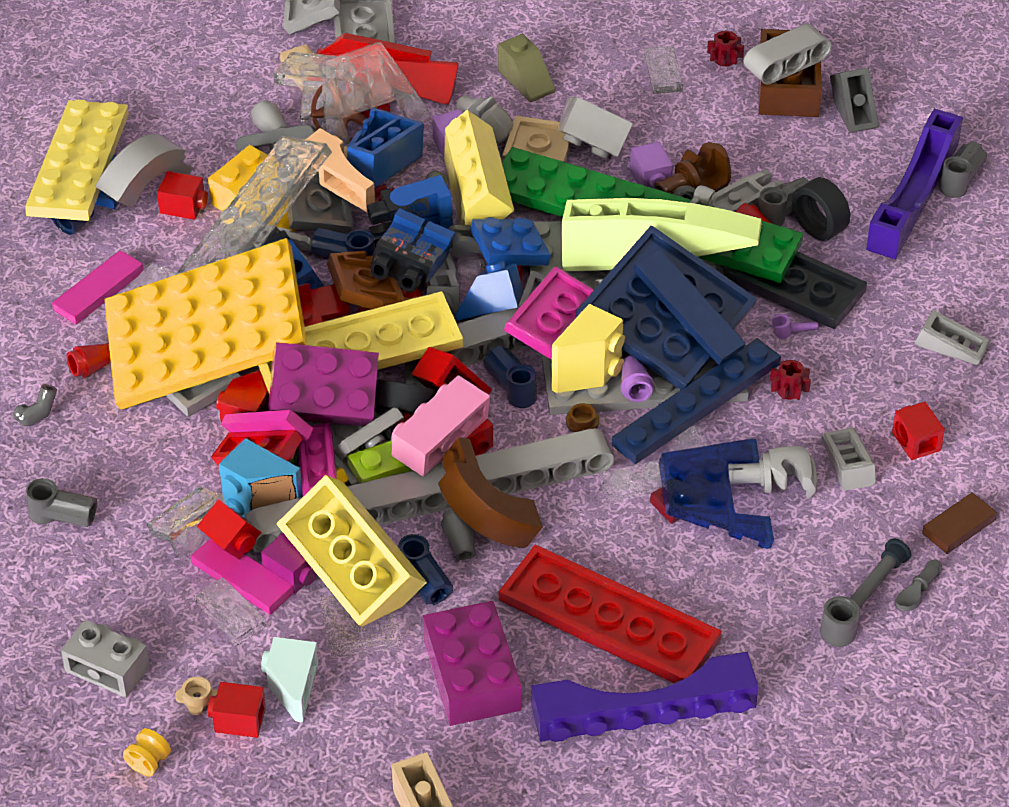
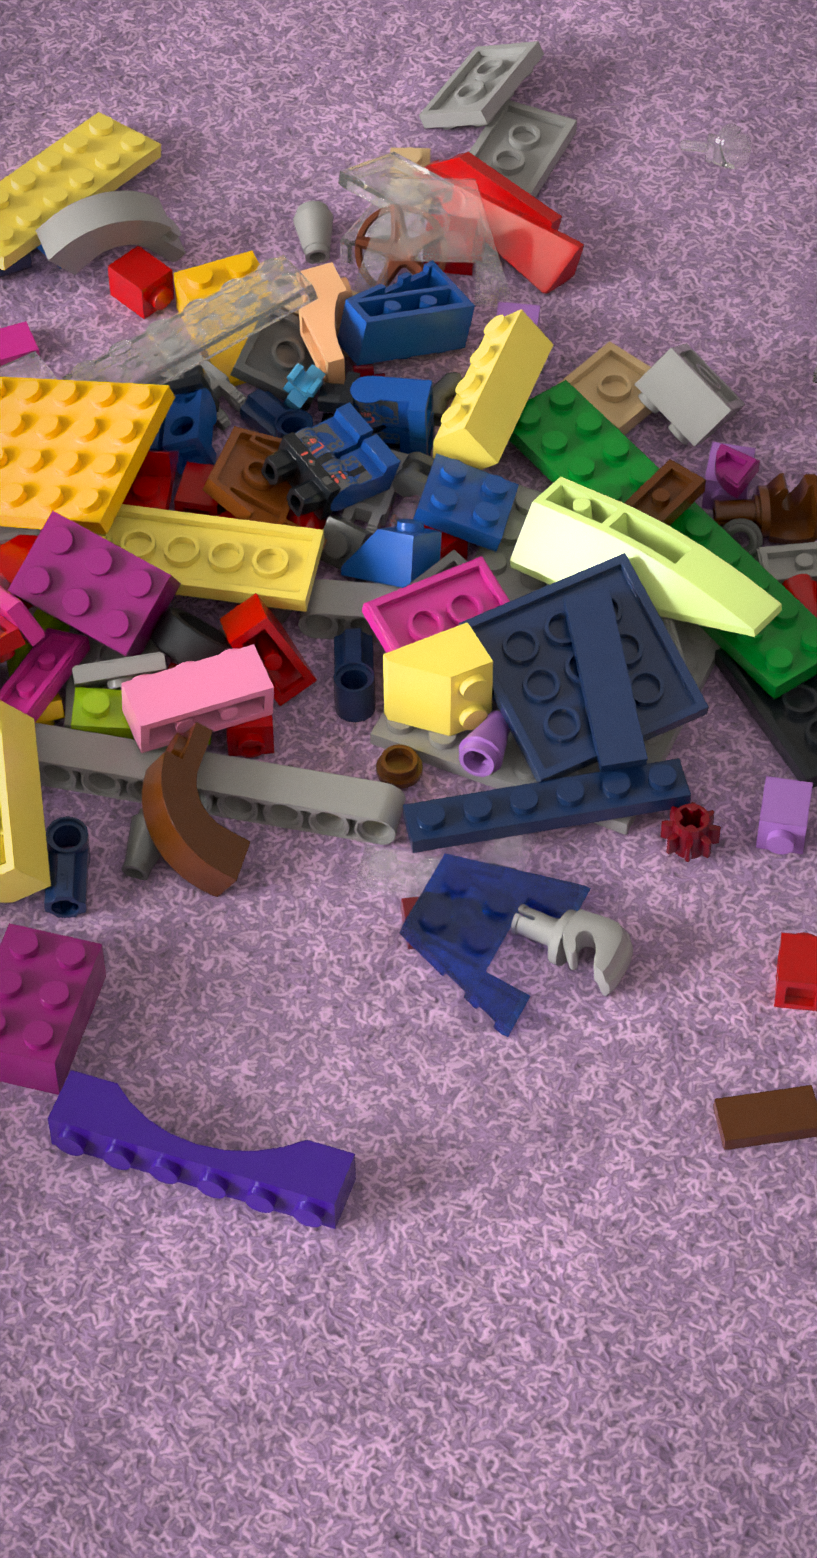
camera: 30 degrees right, 5 degrees up
plate [236,125,317,152] -> none
light grey piece [456,95,513,145] -> none
olive slope [498,33,555,103] -> none
red plate [498,544,722,683] -> none
light grey hand [689,186,716,207] -> none
medium lavender hand [772,314,818,339] -> none
dark grey piece [820,538,911,647] -> none
light grey slope [822,427,876,490] -> none
dark grey piece [895,559,942,611] -> none
none -> dark azure plate [283,363,326,409]
none -> reddish brown plate [624,459,706,526]
none -> magenta tile [715,443,760,498]
none -> medium lavender brick [756,776,813,854]

